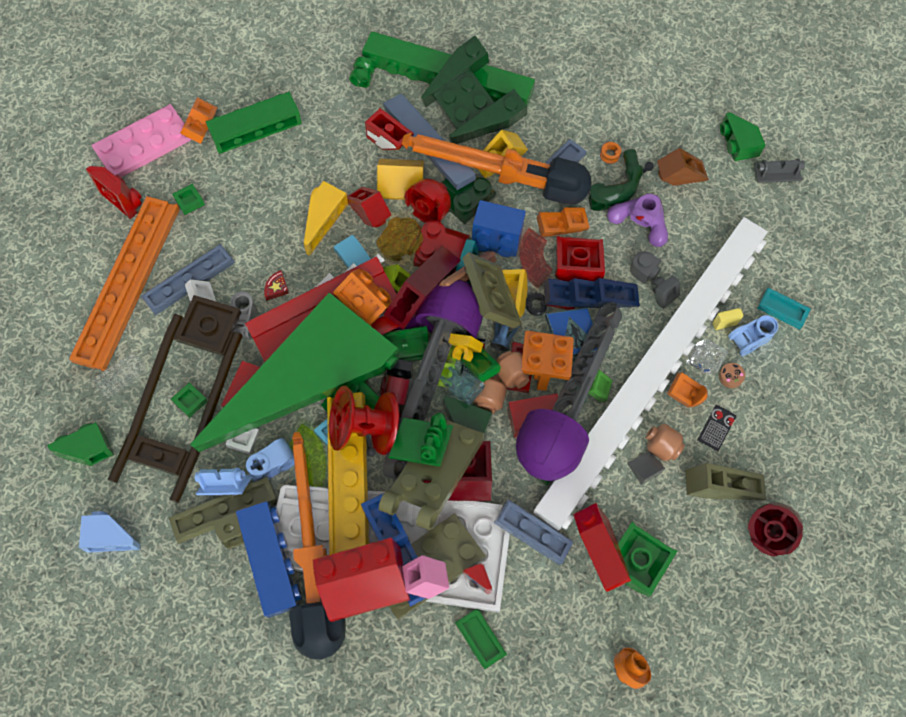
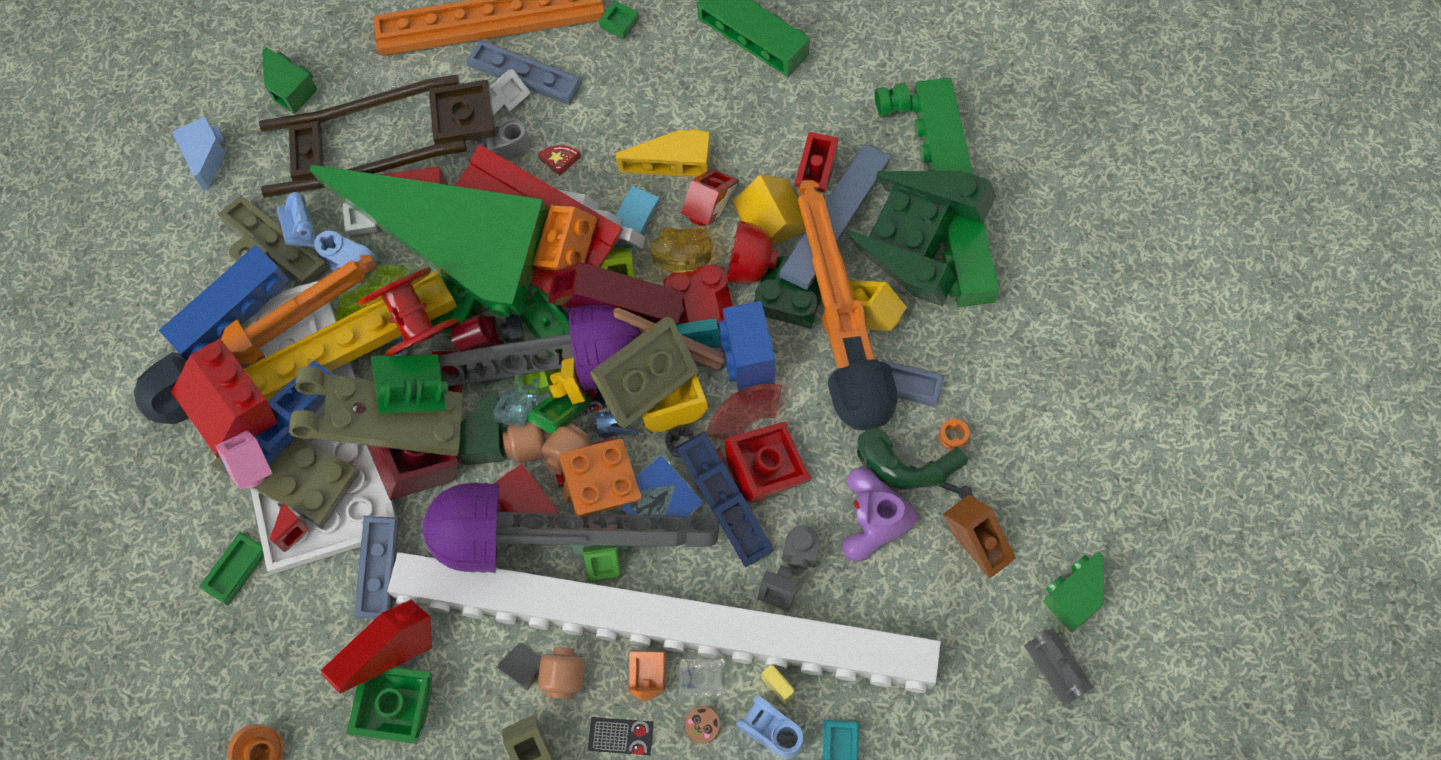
camera: 70 degrees right, 0 degrees up
green plate [171,382,207,418] -> none
orange slope [536,207,590,237] -> none

